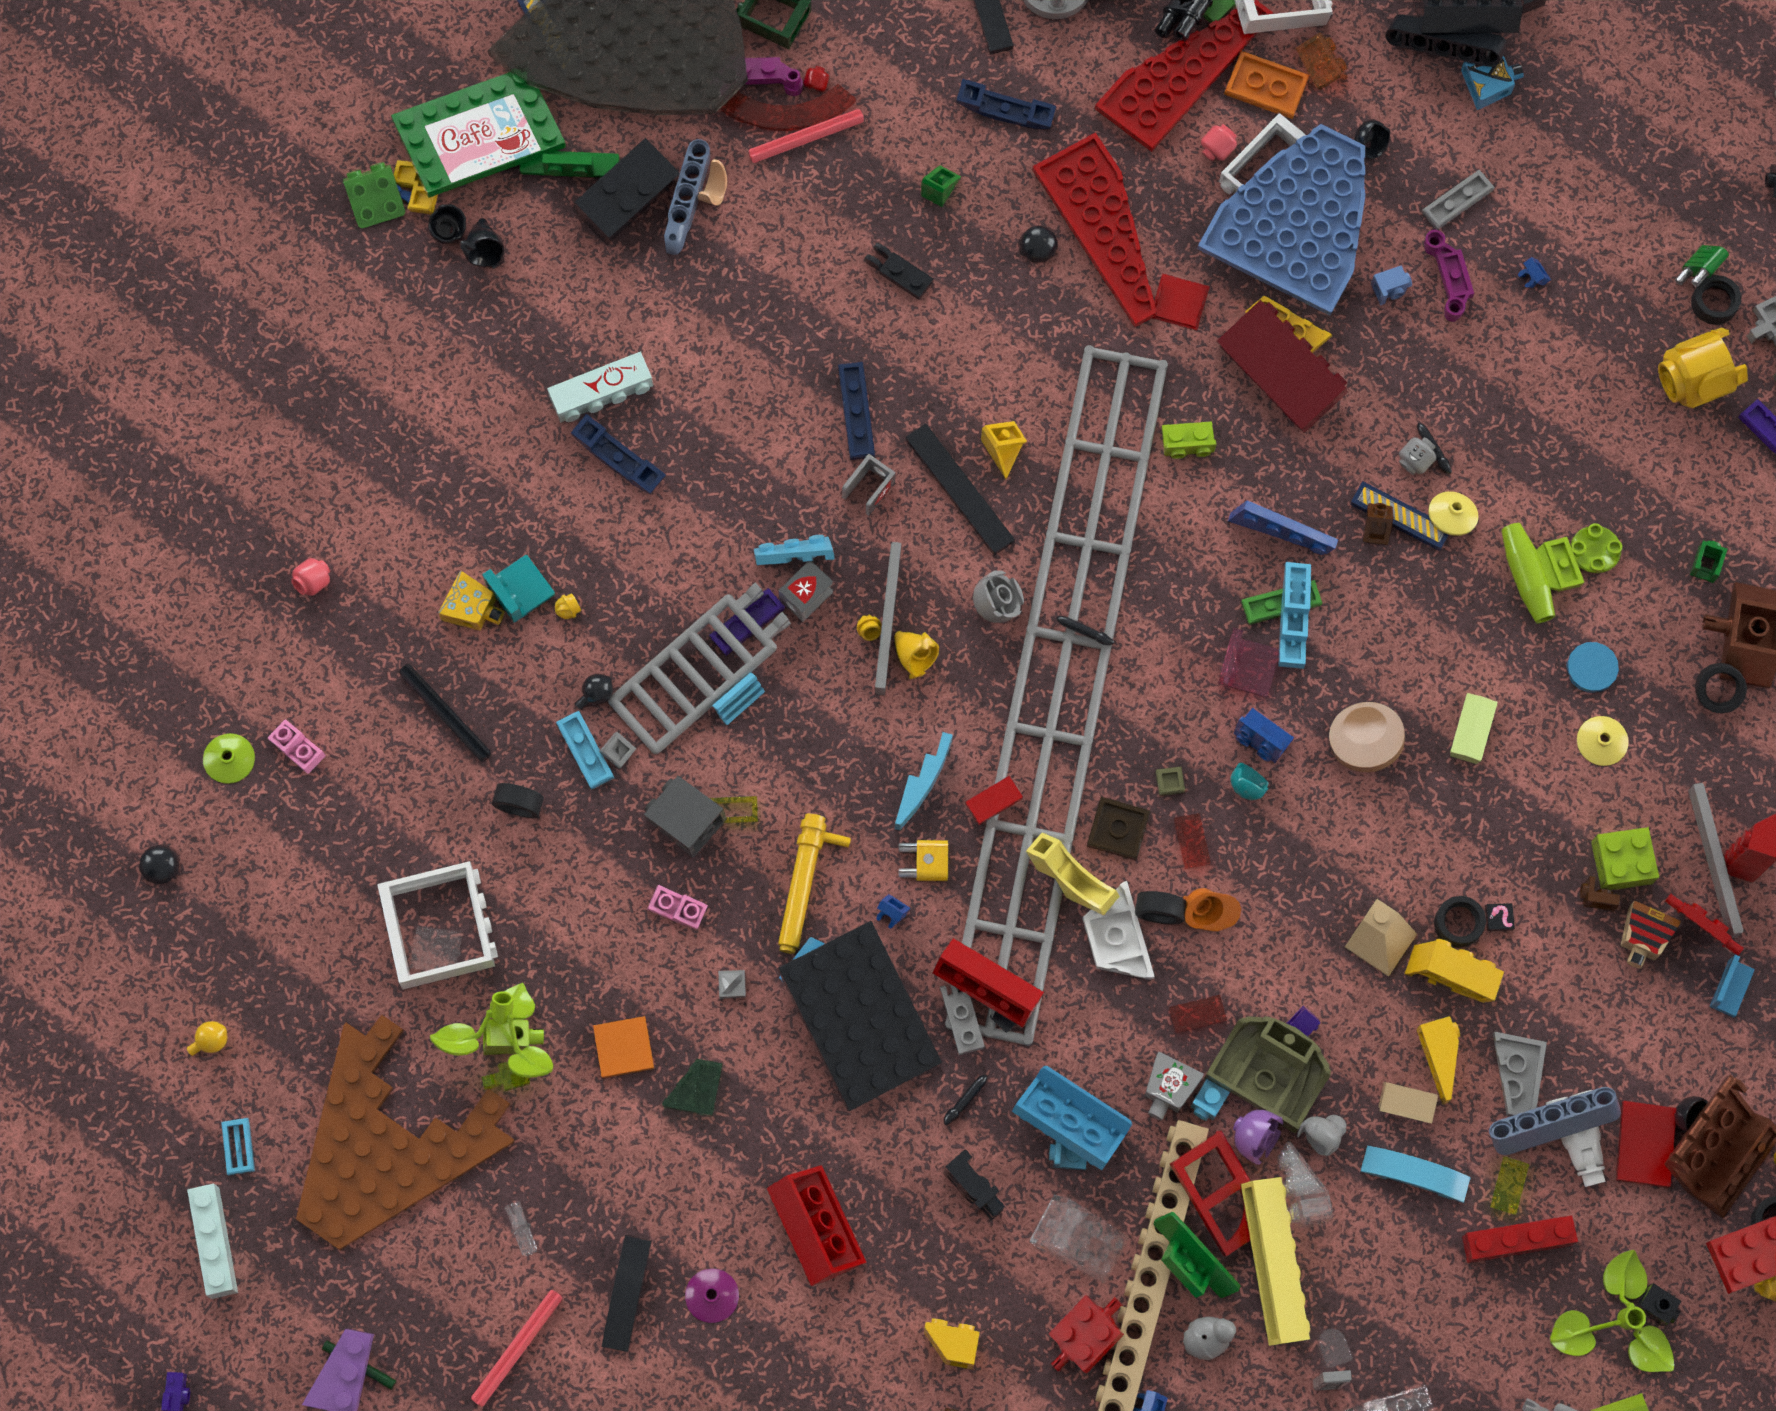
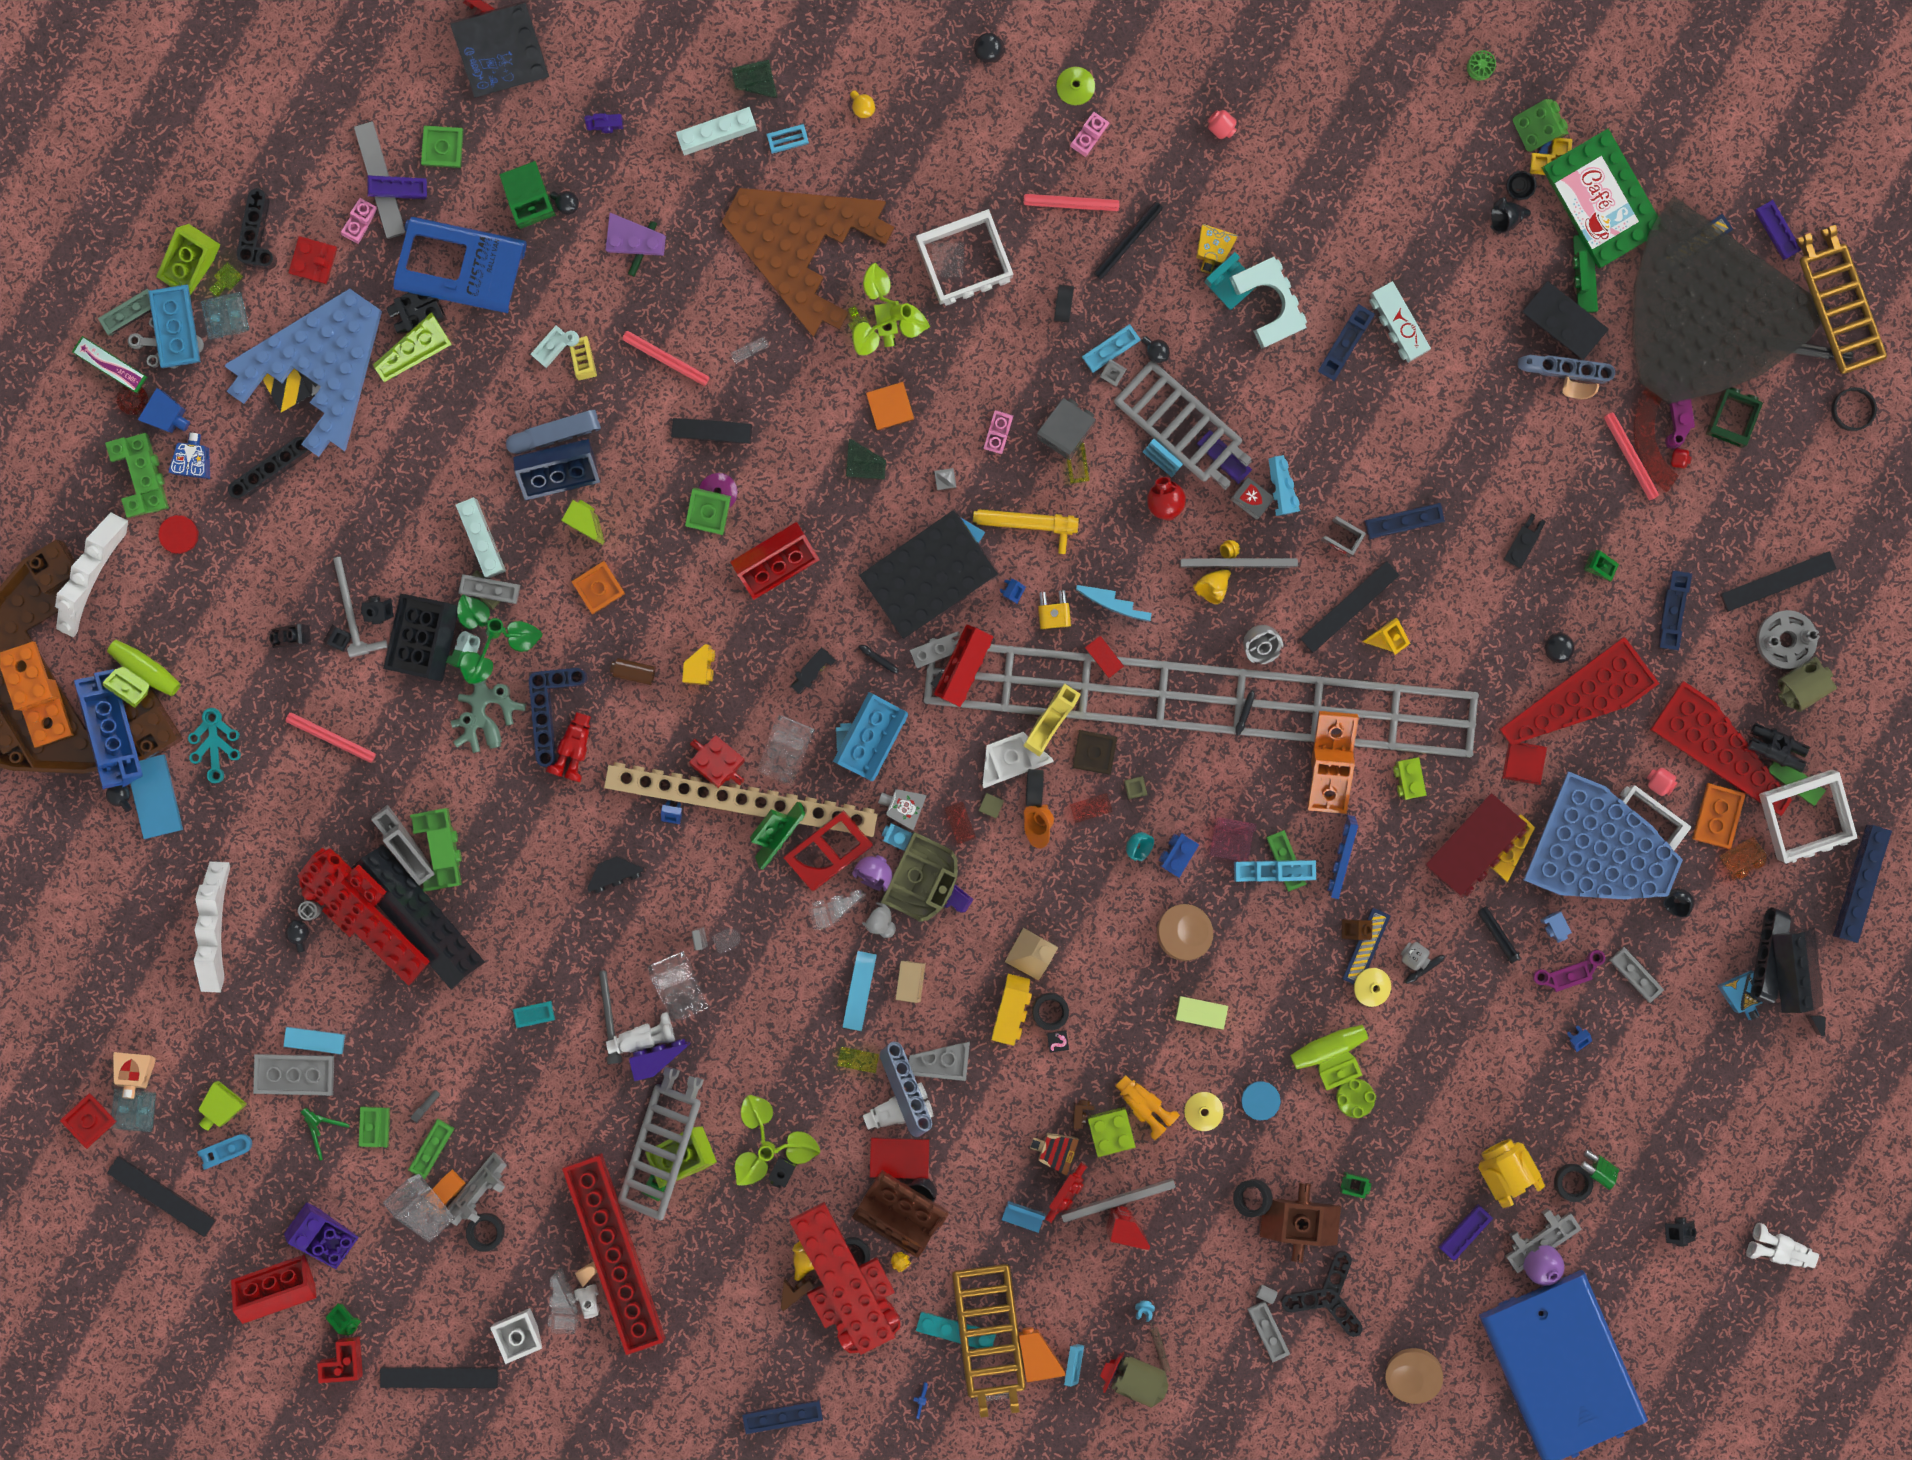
camera: 85 degrees right, 15 degrees up
yellow plate [555,593,581,619] -> none
light grey piece [1183,1317,1236,1360] -> none
light yellow brick [1241,1177,1310,1346] -> none
yellow slope [1416,1016,1460,1105] -> none
red brick [1462,1215,1578,1263] -> none
none -> bright green tile [685,488,731,535]
none -> clear green wing [731,60,778,98]
none -> olive tile [979,793,1004,818]
none -> coral axle [1023,194,1119,212]
none -> light orange piece [1115,1075,1180,1141]
none -> red brick [1147,477,1186,521]
none -> light aqua arch [1229,256,1307,349]
none -> orange bracket [1307,711,1359,814]
none -> bright green wheel [1467,50,1496,81]
none -> black axle [1478,907,1521,964]

